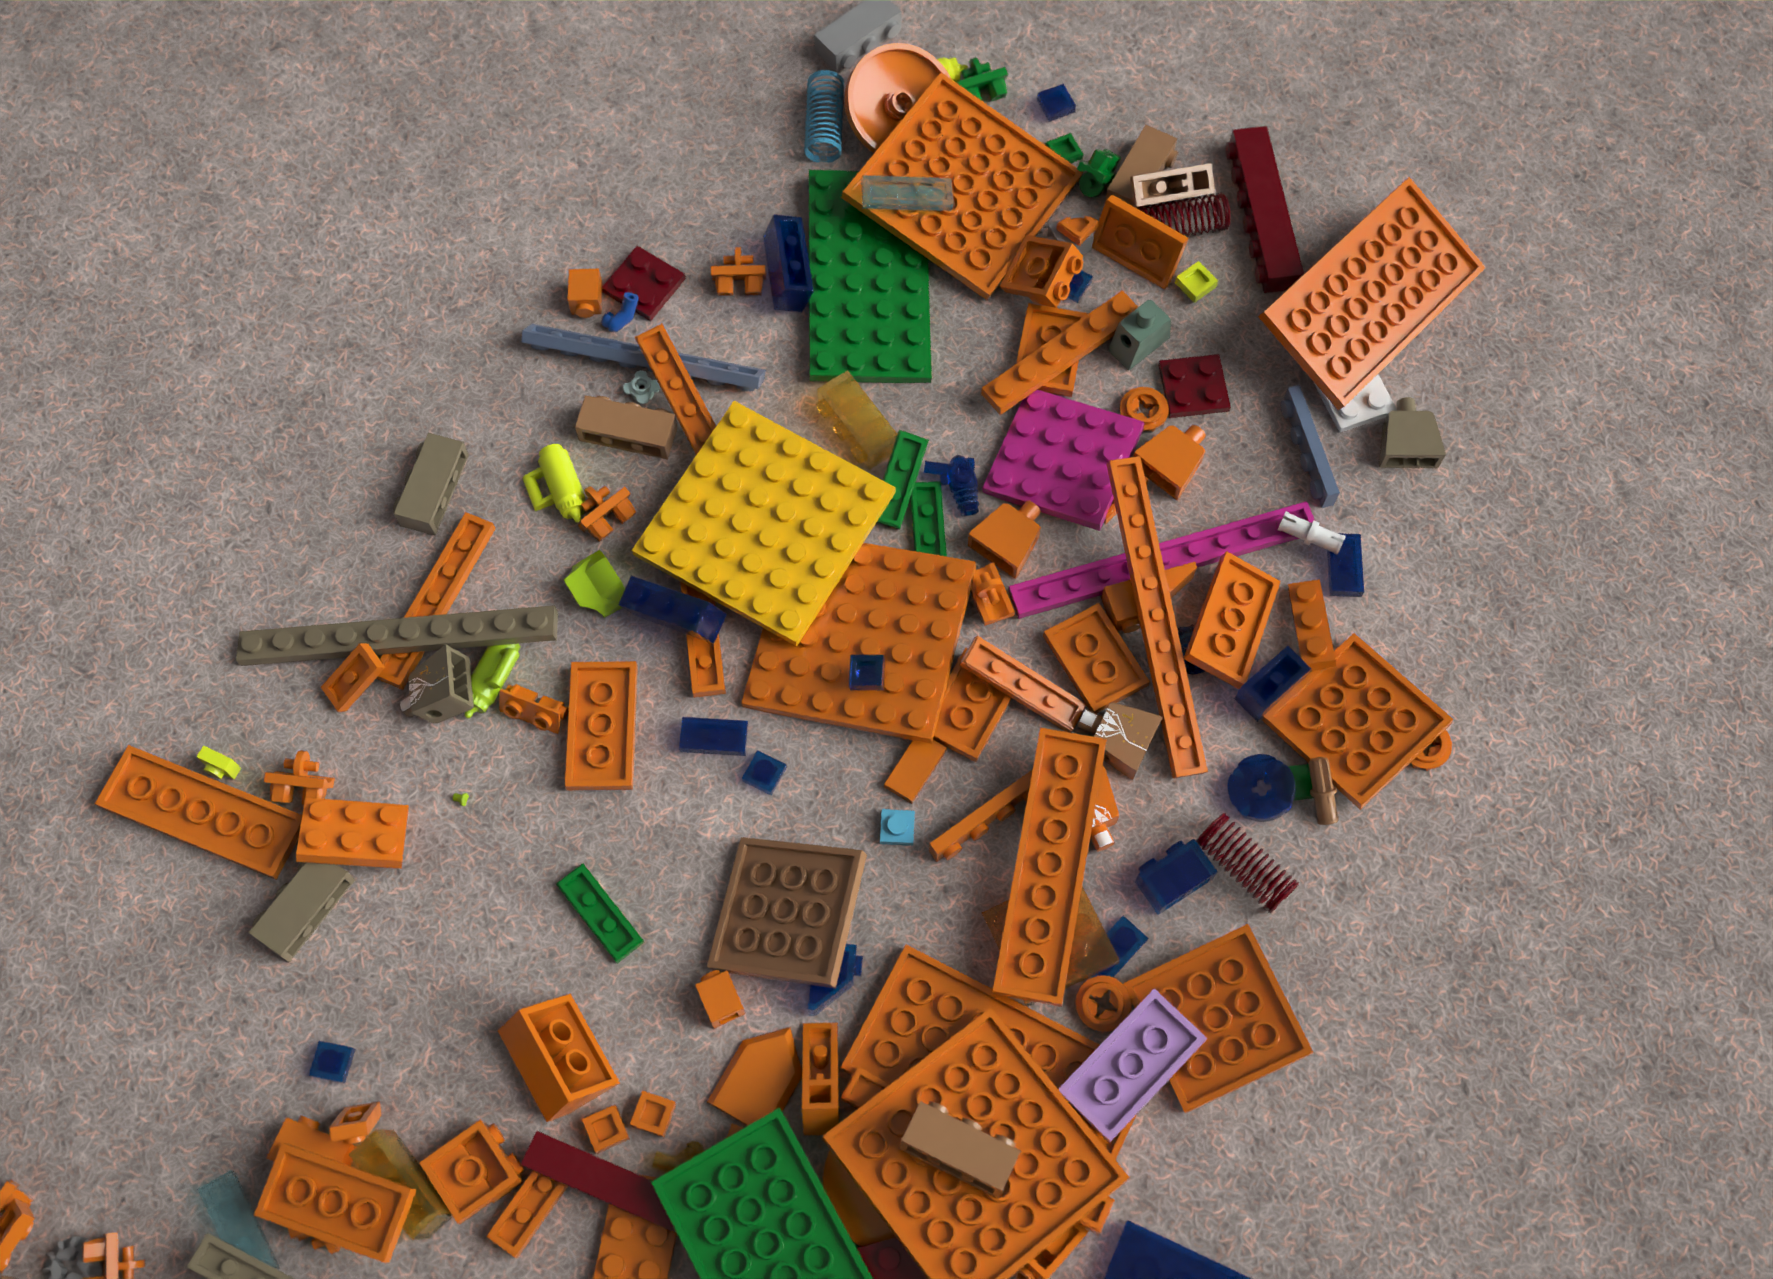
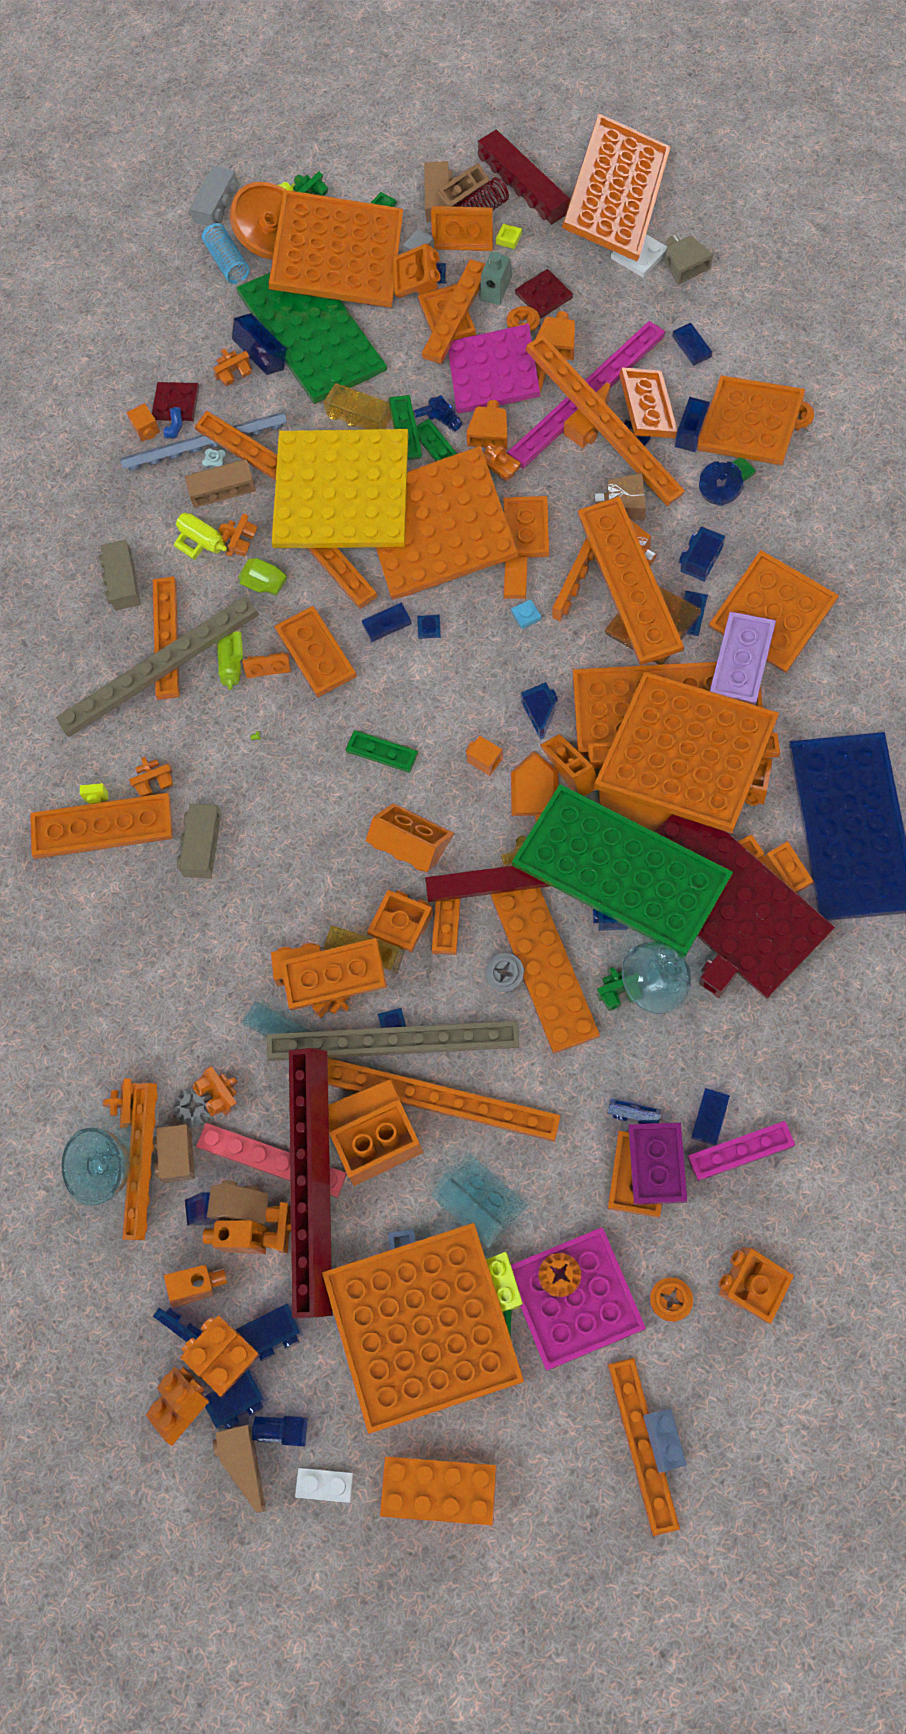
camera: 20 degrees left, 0 degrees up
orange plate [296,798,409,869] -> none
clear blue plate [309,1041,355,1084] -> none
orange plate [321,643,386,712] -> none
orange plate [329,1101,381,1144] -> none
dark tan torso [400,645,474,724] -> none
orange plate [582,1104,630,1154] -> none
clear blue brick [618,575,727,644] -> none
orange plate [630,1090,677,1138] -> none
medium nougat plate [707,837,867,988] -> none
clear blue plate [849,655,885,690] -> none
clear light blue plate [861,175,954,211] -> none
medium nougat brick [899,1101,1020,1199] -> none
orange tile [959,635,1087,732] -> none
clear blue plate [1037,84,1076,122] -> none
orange plate [1043,603,1150,714] -> none
orange tile [1056,216,1099,246] -> none
orange gear [1076,975,1132,1032] -> none
green hips [1077,149,1121,197] -> none
dark red piece [1196,813,1299,913] -> none
white pin [1278,511,1346,555] -> none
sand blue plate [1281,385,1340,508] -> none
orange plate [1288,579,1336,671] -> none
medium nougat axle [1309,757,1339,825] -> none

